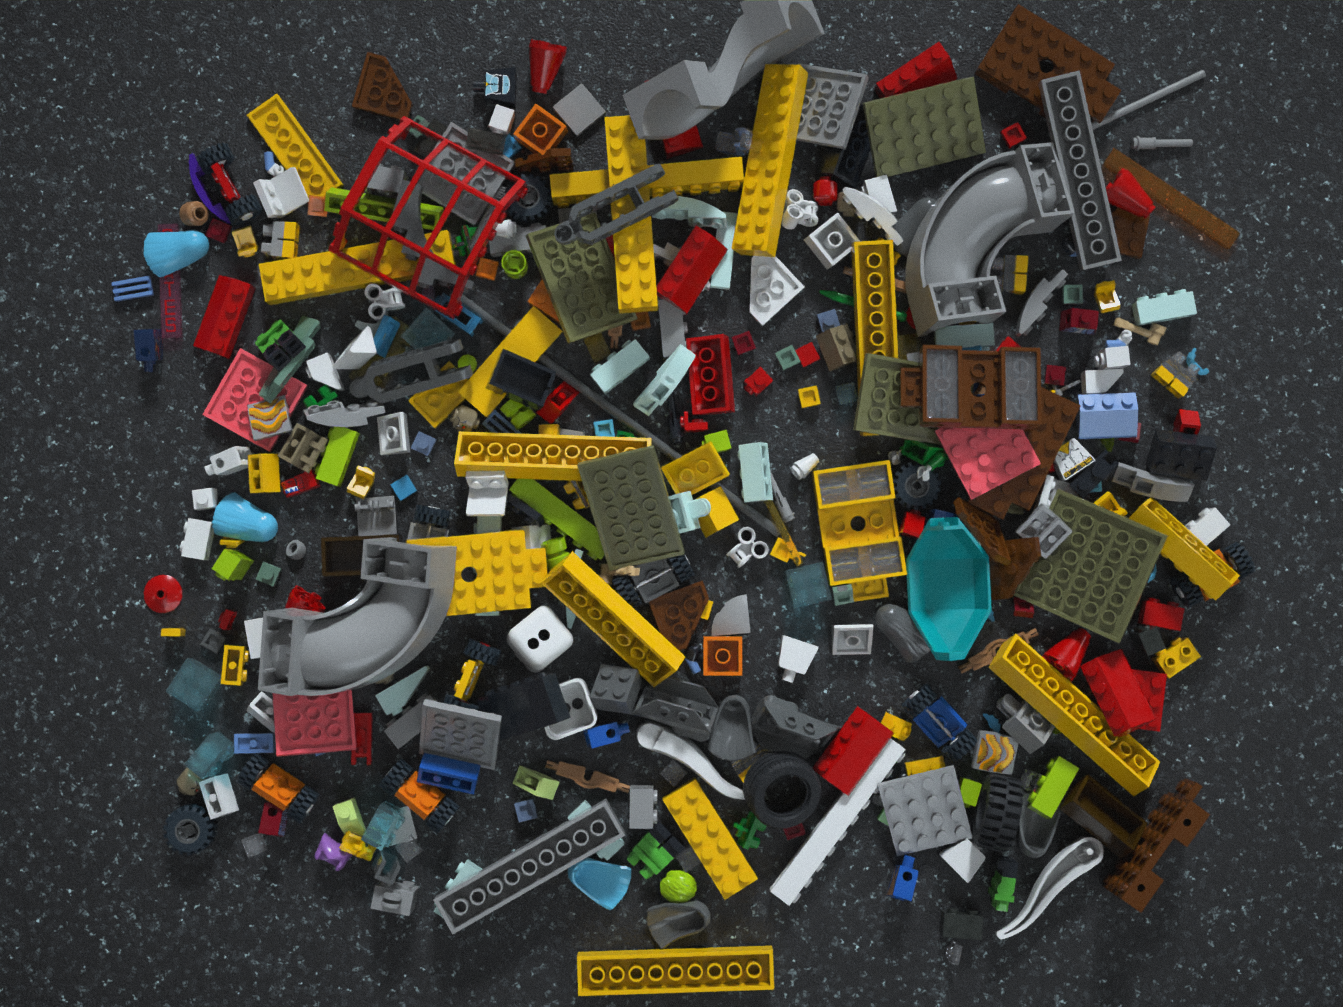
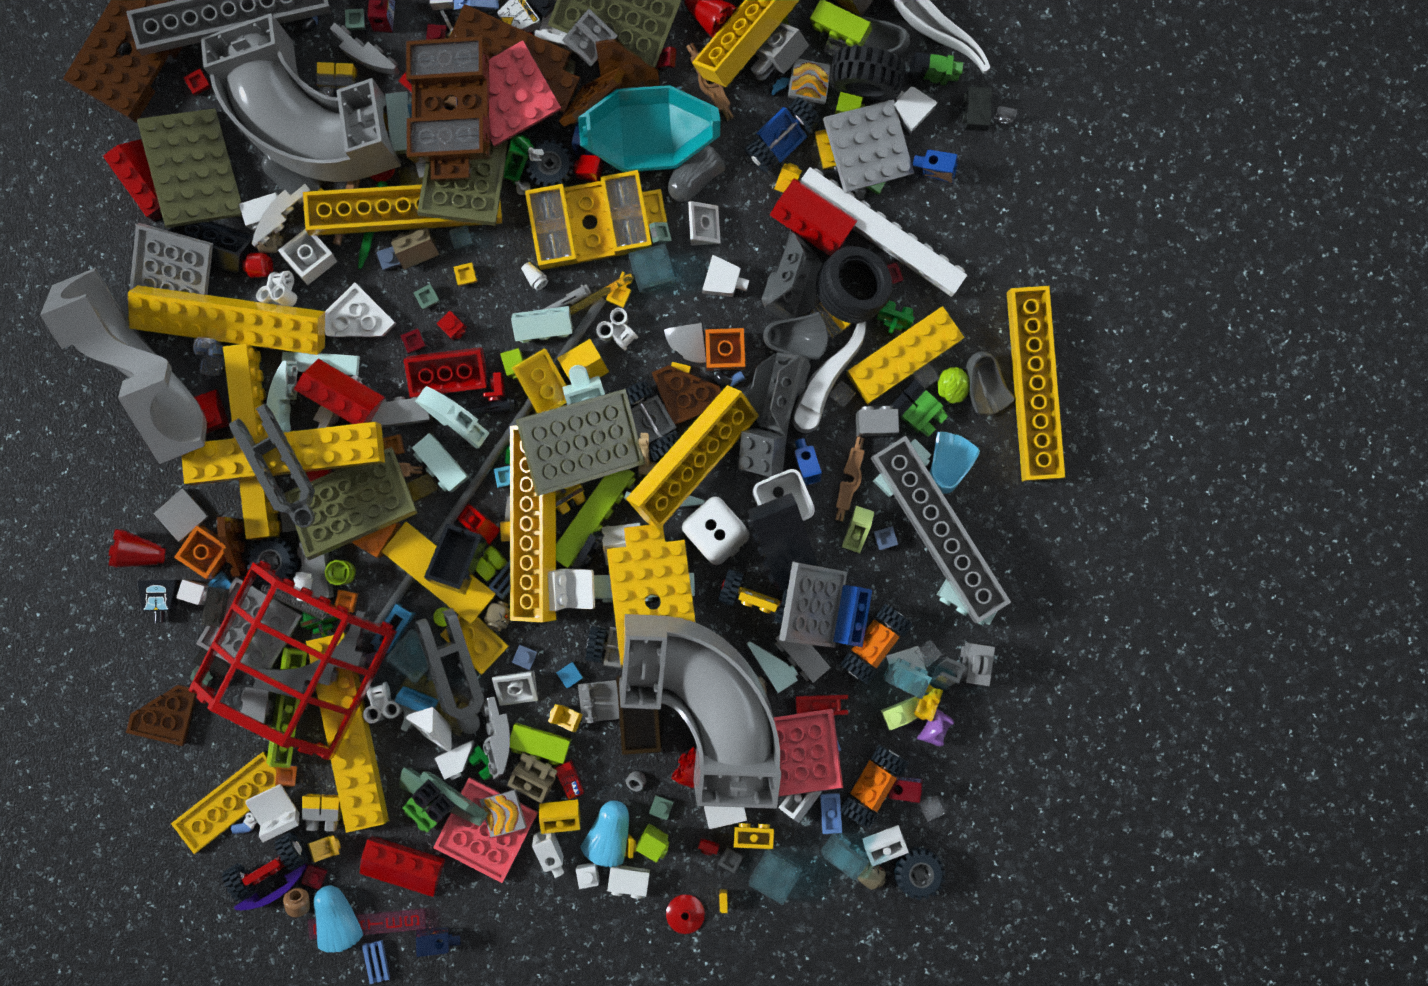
camera: 85 degrees left, 0 degrees up
lime wheel [540,537,569,570] -> none
red tile [795,342,820,368] -> none

